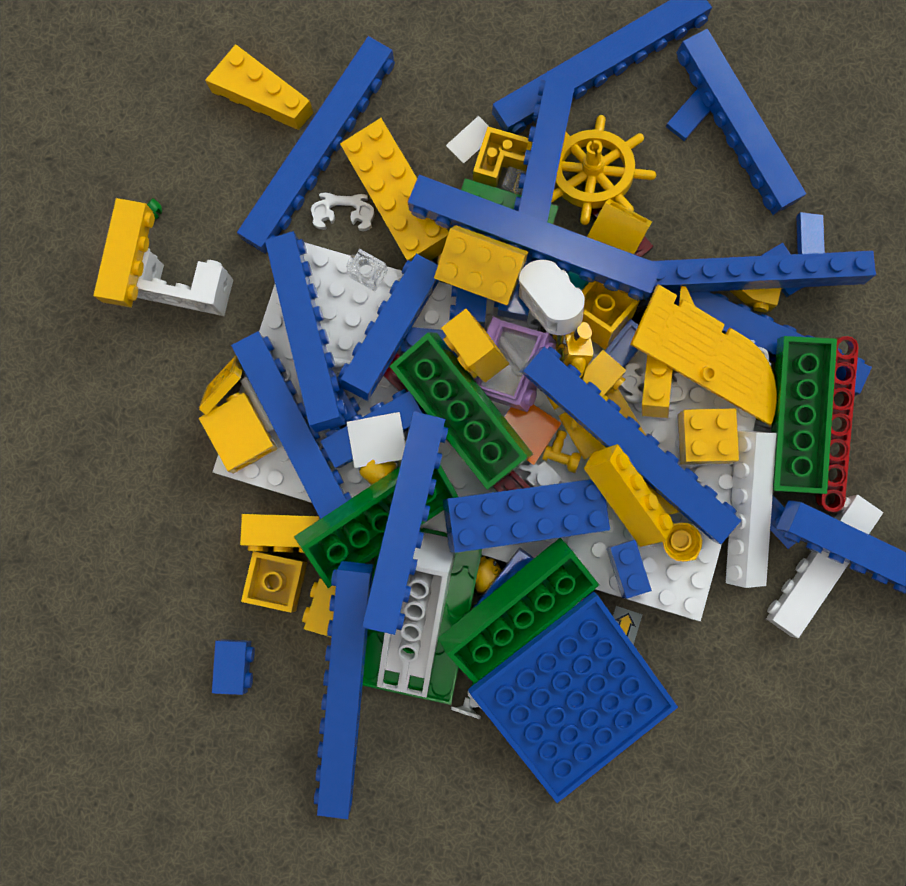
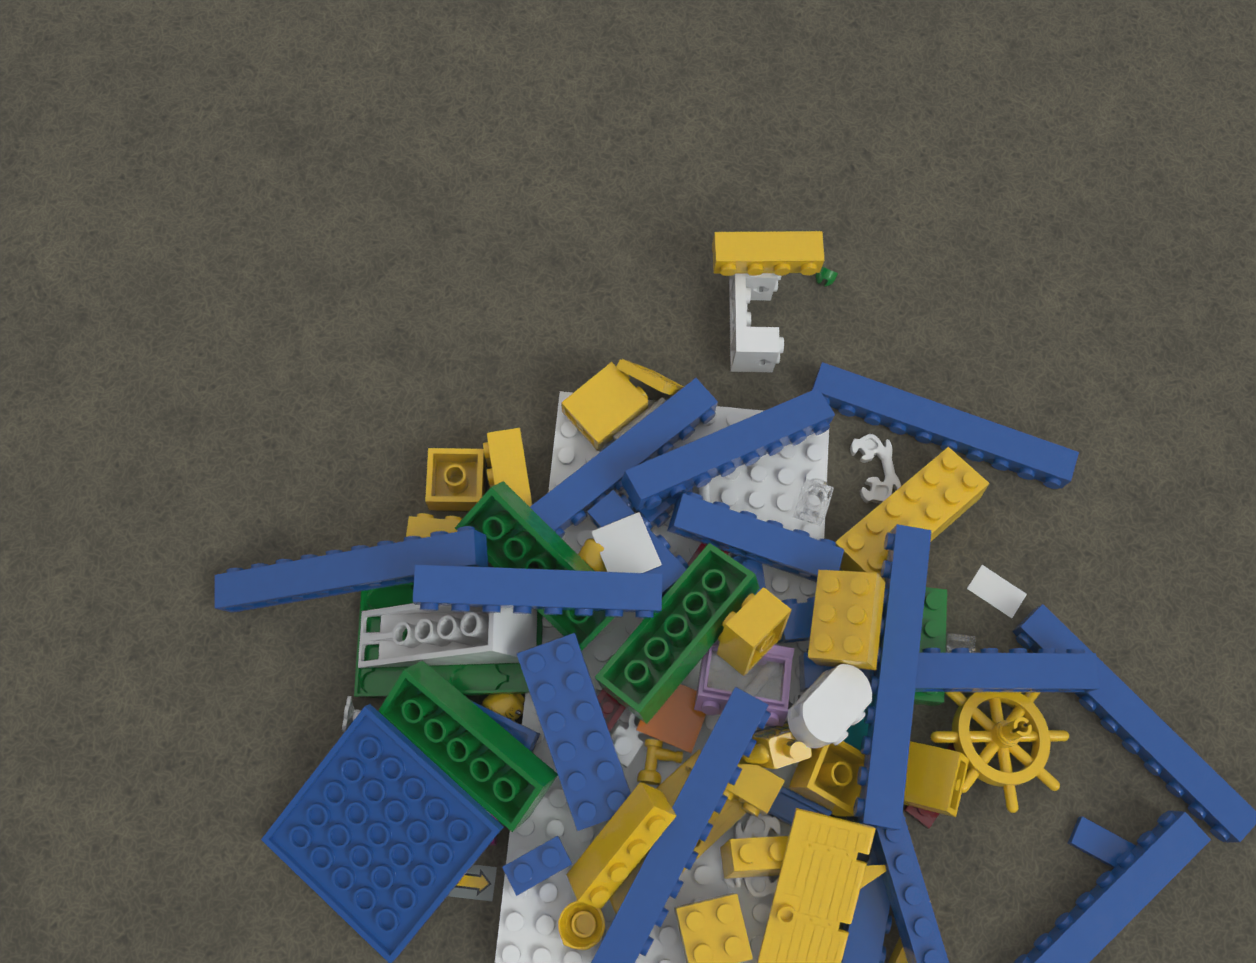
camera: 65 degrees right, 10 degrees down
yellow wedge [205,44,314,130] -> none
blue brick [212,639,255,695] -> none
yellow brick [473,127,533,187] -> none

